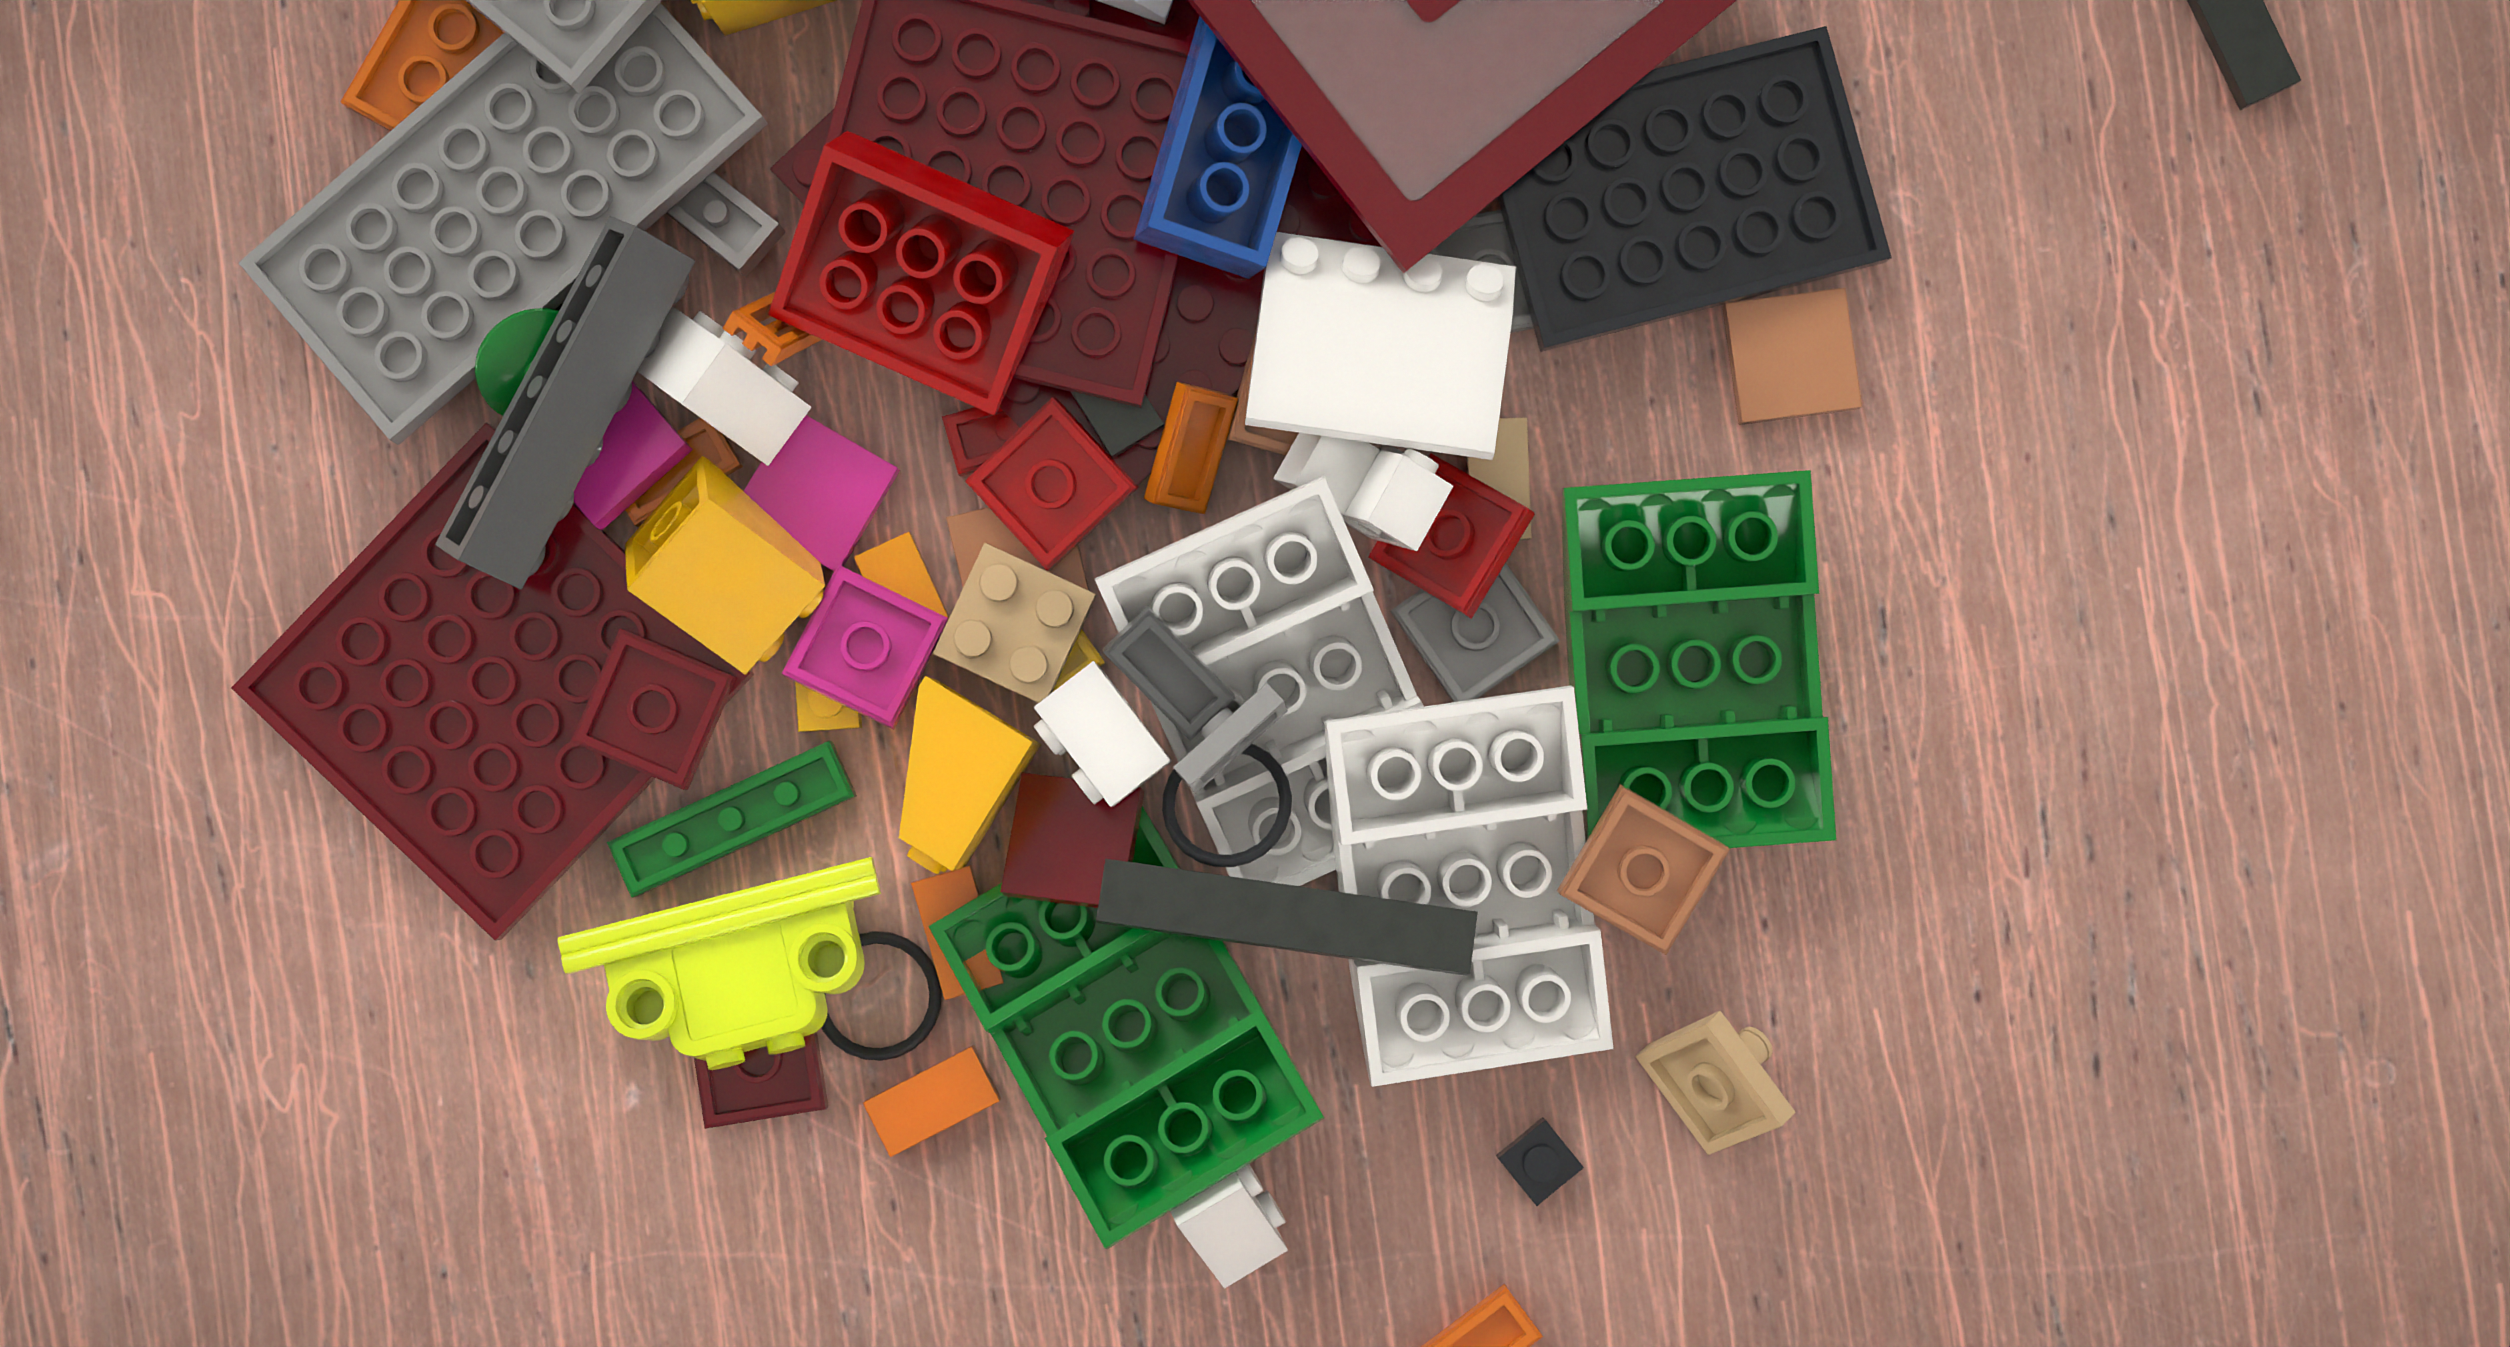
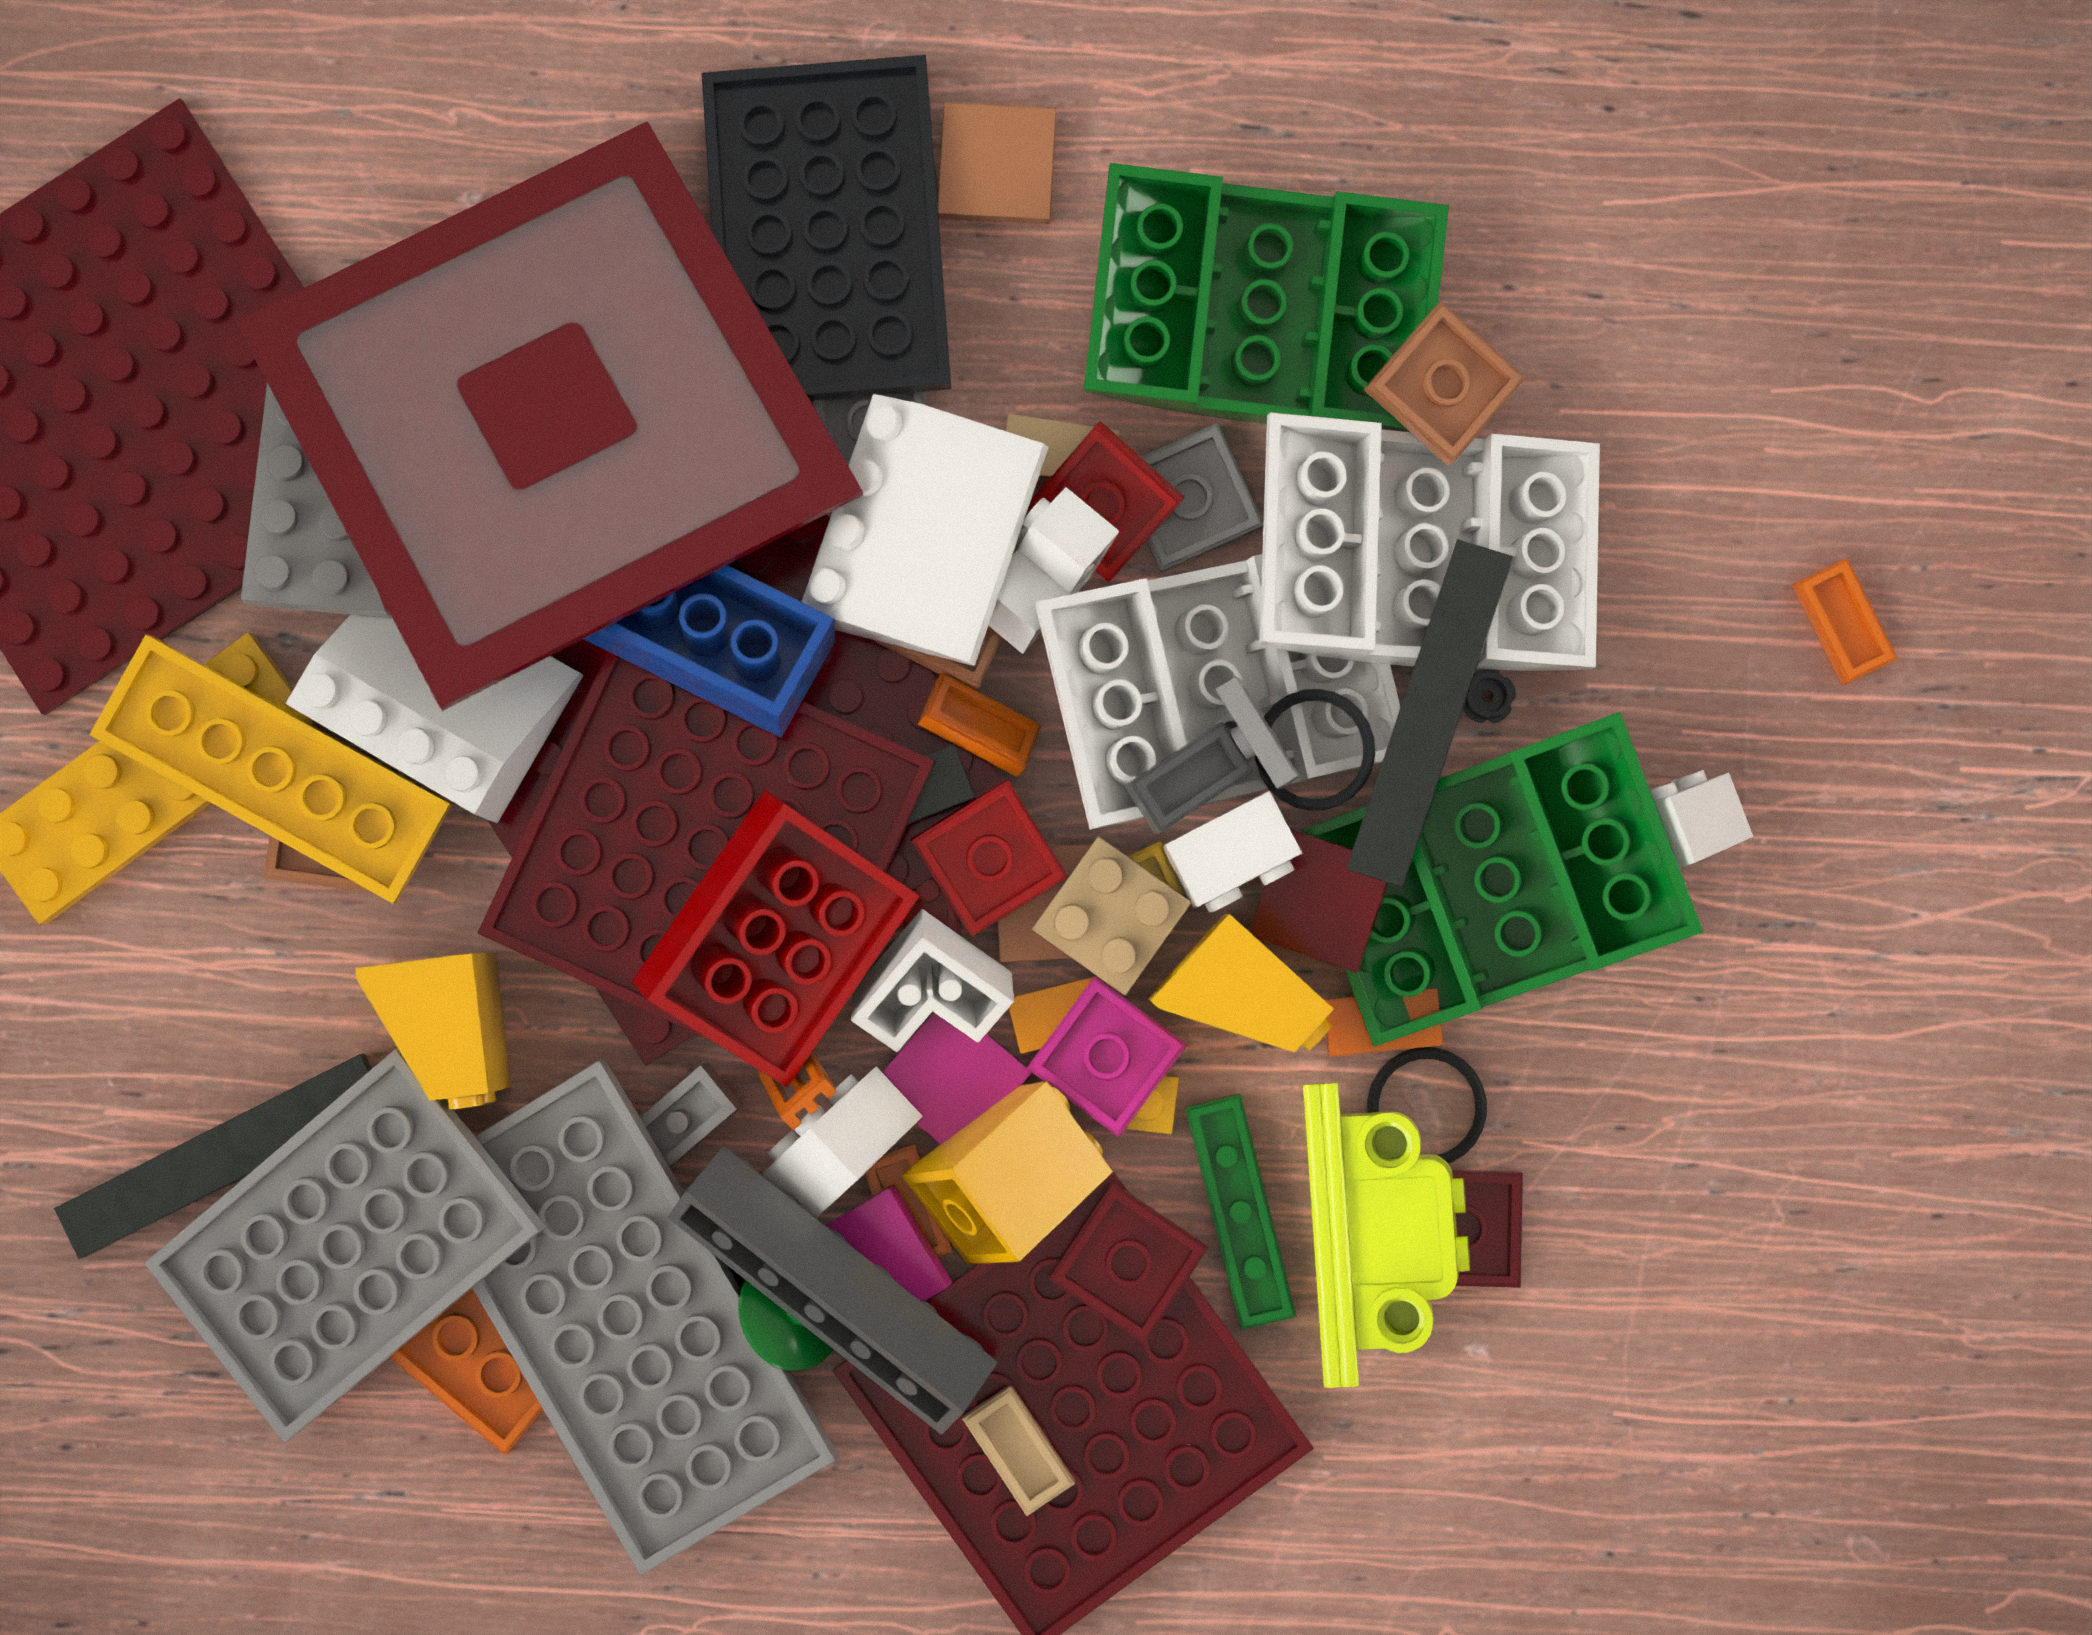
camera: 65 degrees left, 0 degrees up
orange tile [863,1045,1001,1157] -> none
black plate [1496,1117,1584,1206] -> none
tan tile [1635,1011,1795,1155] -> none
none -> white brick [851,909,1014,1052]
none -> tan tile [962,1384,1075,1516]
none -> black plate [1463,670,1516,723]

